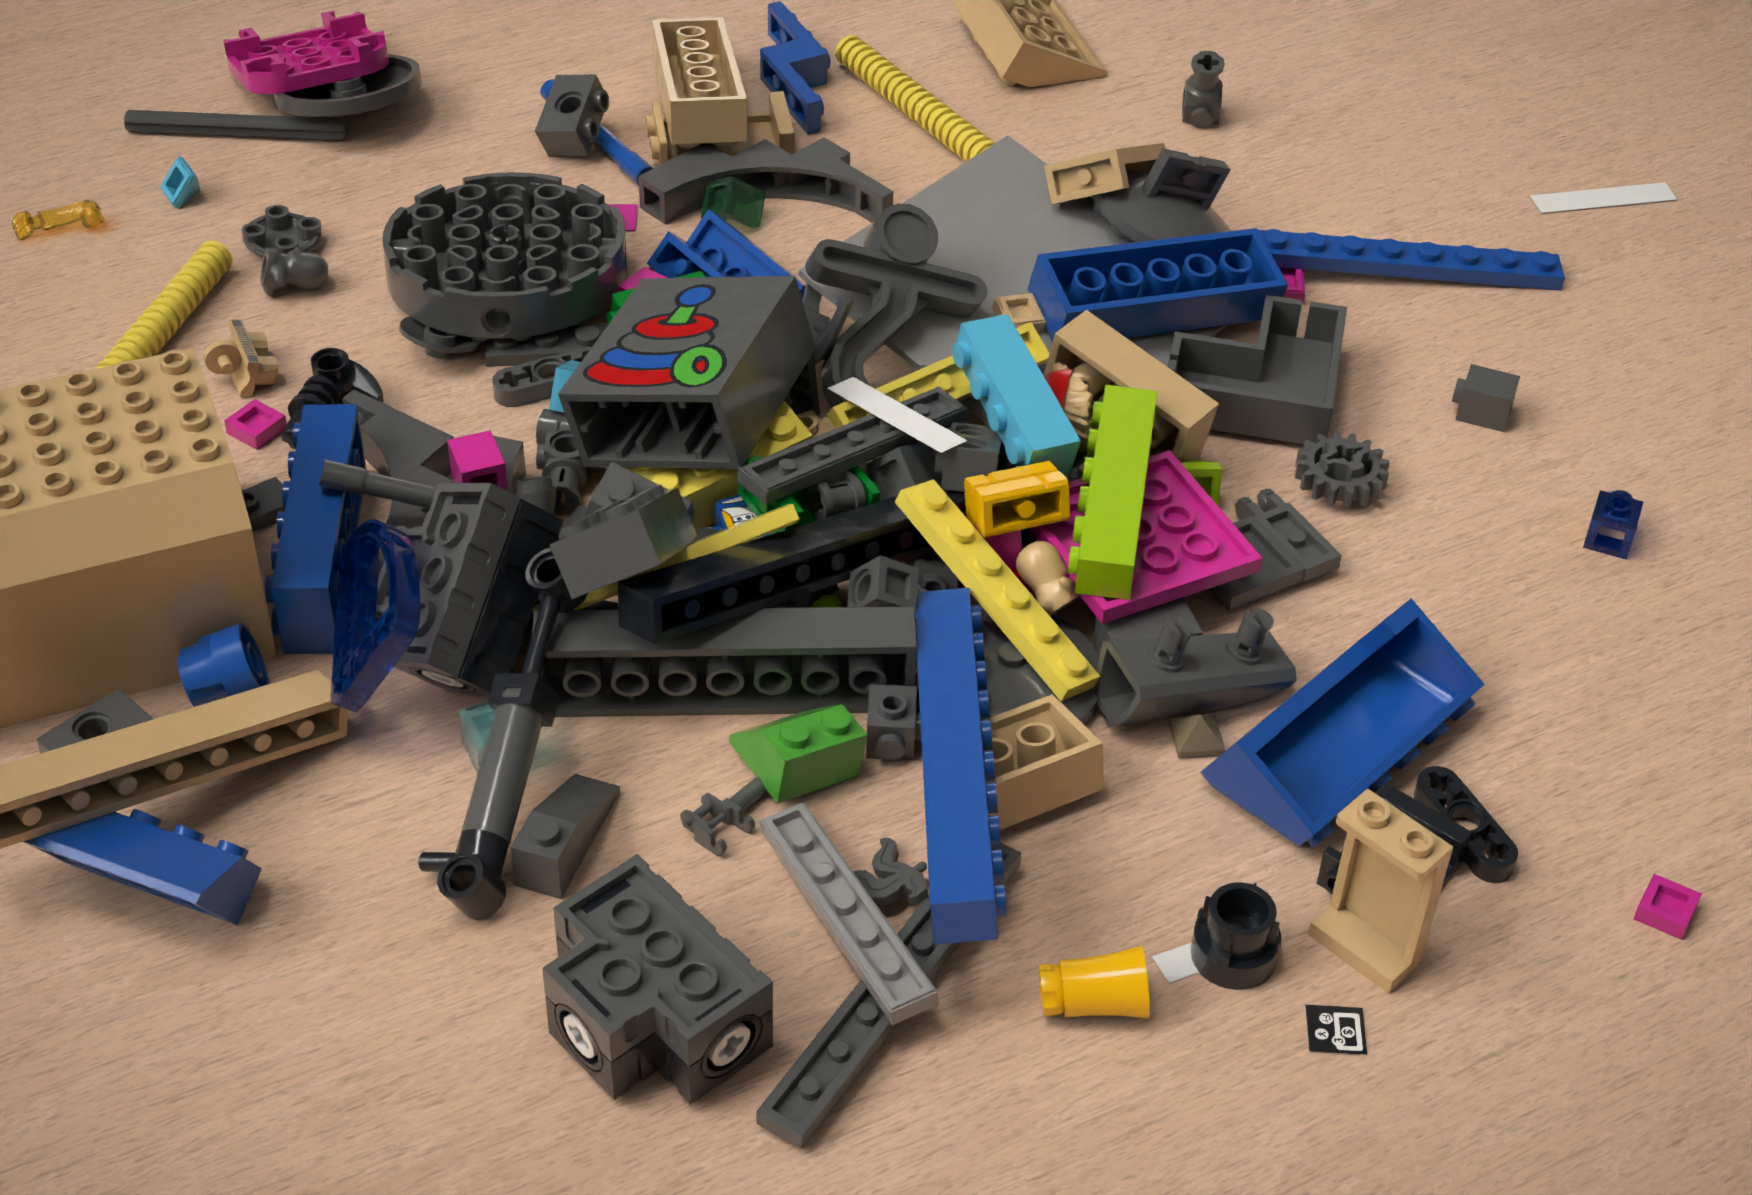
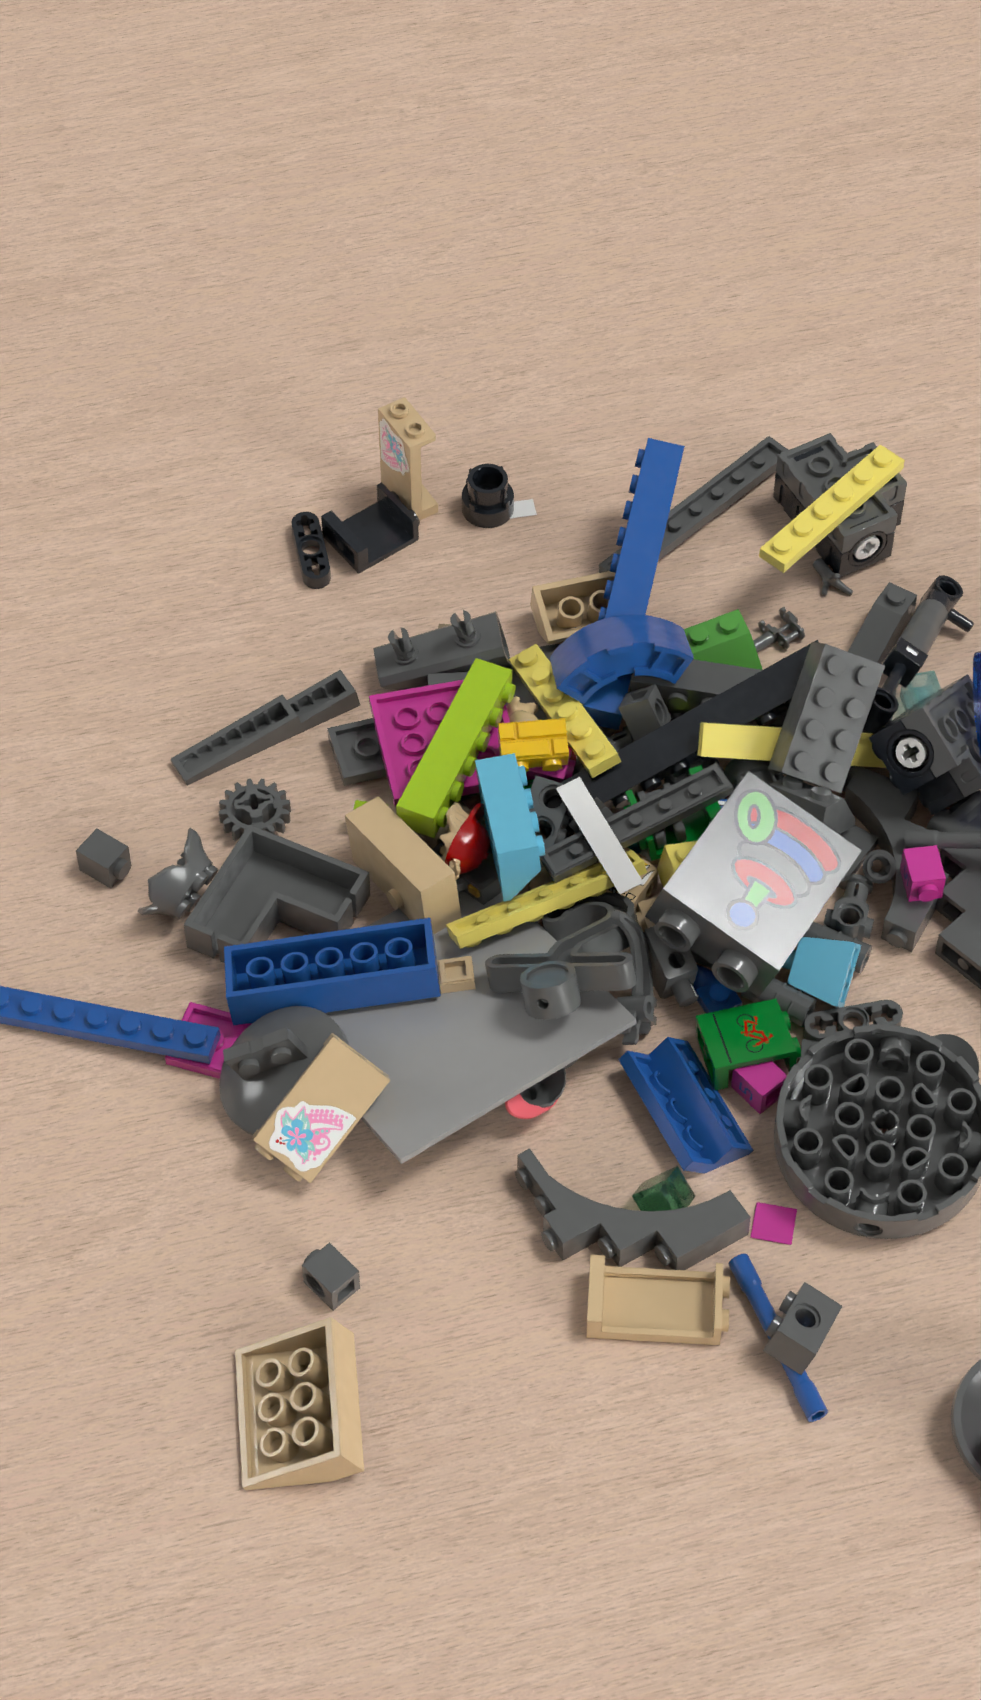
camera: 165 degrees left, 10 degrees up
tan brick [652,17,747,148] -> none
blue bracket [760,1,831,135] -> none
light grey tile [760,802,939,1025] -> none
light yellow piece [835,34,995,162] -> none
dark grey piece [853,838,928,905] -> none
yellow plant [1038,945,1150,1019] -> none
dark grey connector [1182,51,1225,128] -> none
blue windscreen [1200,598,1485,847] -> none
dark grey hinge [1234,488,1342,582] -> none
black sticker [1305,1004,1367,1055] -> none
clear blue brick [1583,490,1644,560] -> none
dark pink tile [1634,874,1702,940] -> none
none -> dark grey brick [138,828,218,919]
none -> dark grey slope [171,670,360,785]
none -> dark grey brick [302,1242,360,1311]
none -> blue panel [550,614,694,704]
none -> light yellow plate [759,445,905,573]

